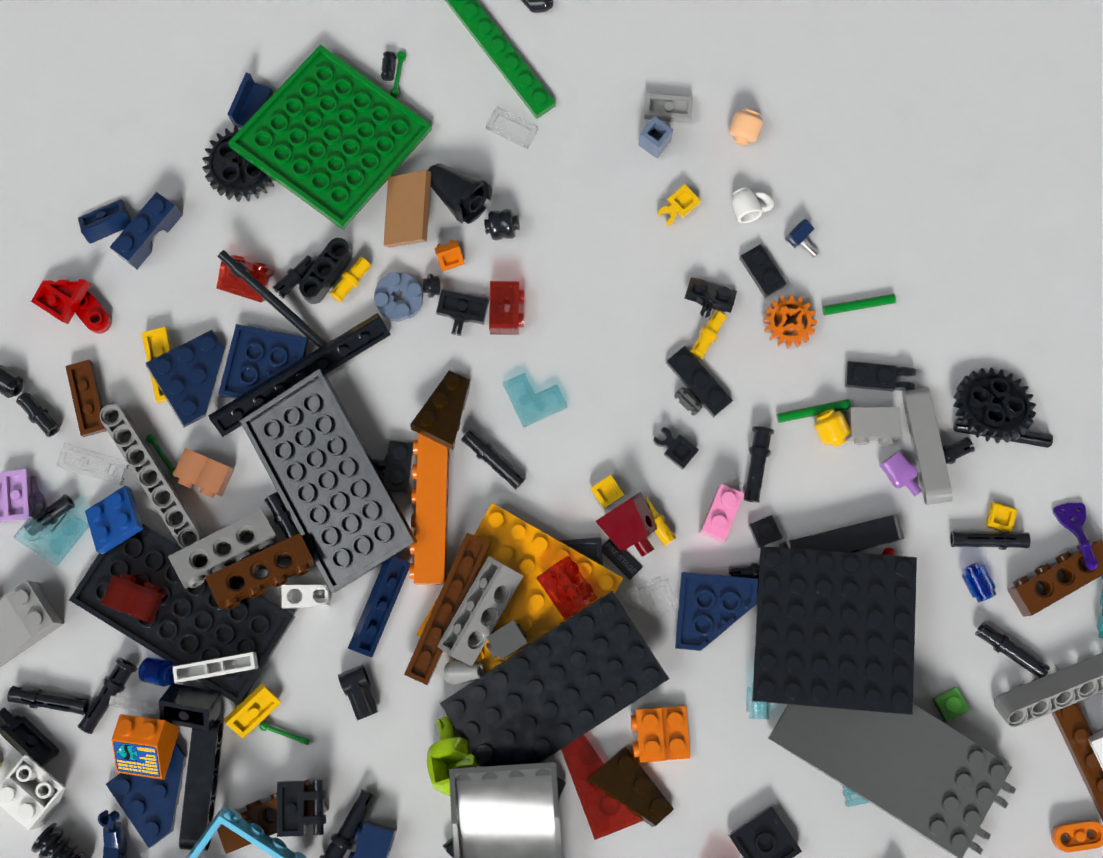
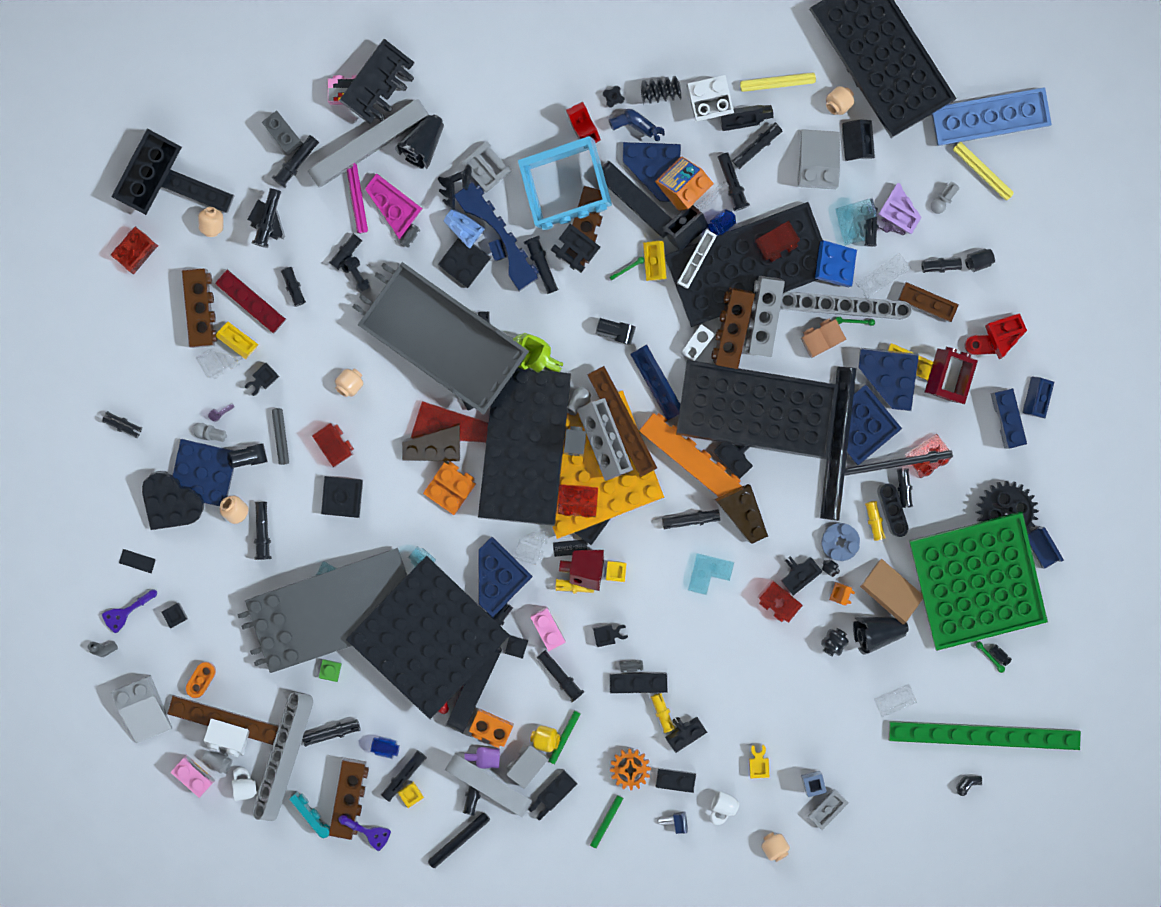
camera: 125 degrees right, 10 degrees up
black pin [264,492,299,539] -> none
black gear [953,368,1036,443] -> none
none -> orange brick [469,708,514,748]
none -> dark red window [924,346,978,405]

